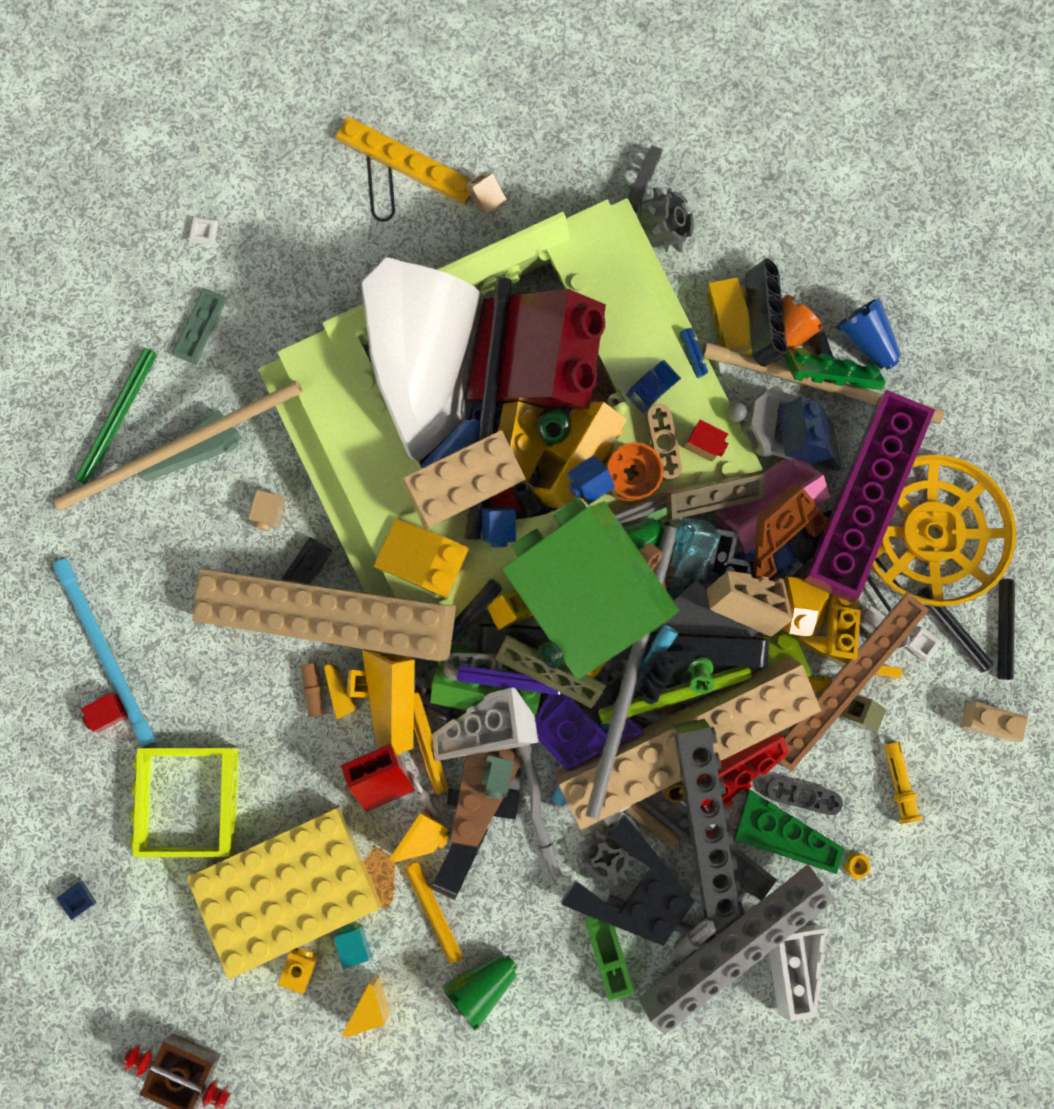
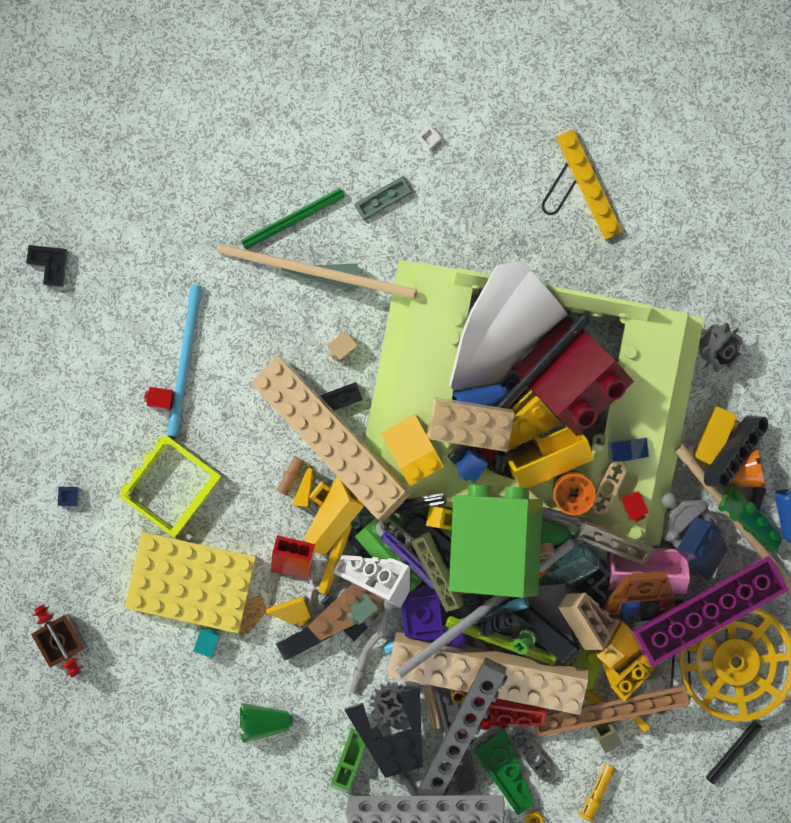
camera: 40 degrees right, 5 degrees up
yellow brick [278,947,319,994] -> none
yellow slope [342,974,390,1038] -> none
yellow axle [405,862,463,964] -> none
tan brick [464,171,506,214] -> none
dark green head [536,406,571,444] -> none
clear green tile [539,640,565,669] -> none
blue brick [567,455,615,505] -> none
dark grey beam [628,145,663,213] -> none
light grey axle [673,919,716,959] -> none
blue axle [679,328,708,378] -> none
white tile [906,626,942,662] -> none
black axle [916,587,993,672] -> none
tan brick [960,702,1028,742] -> none

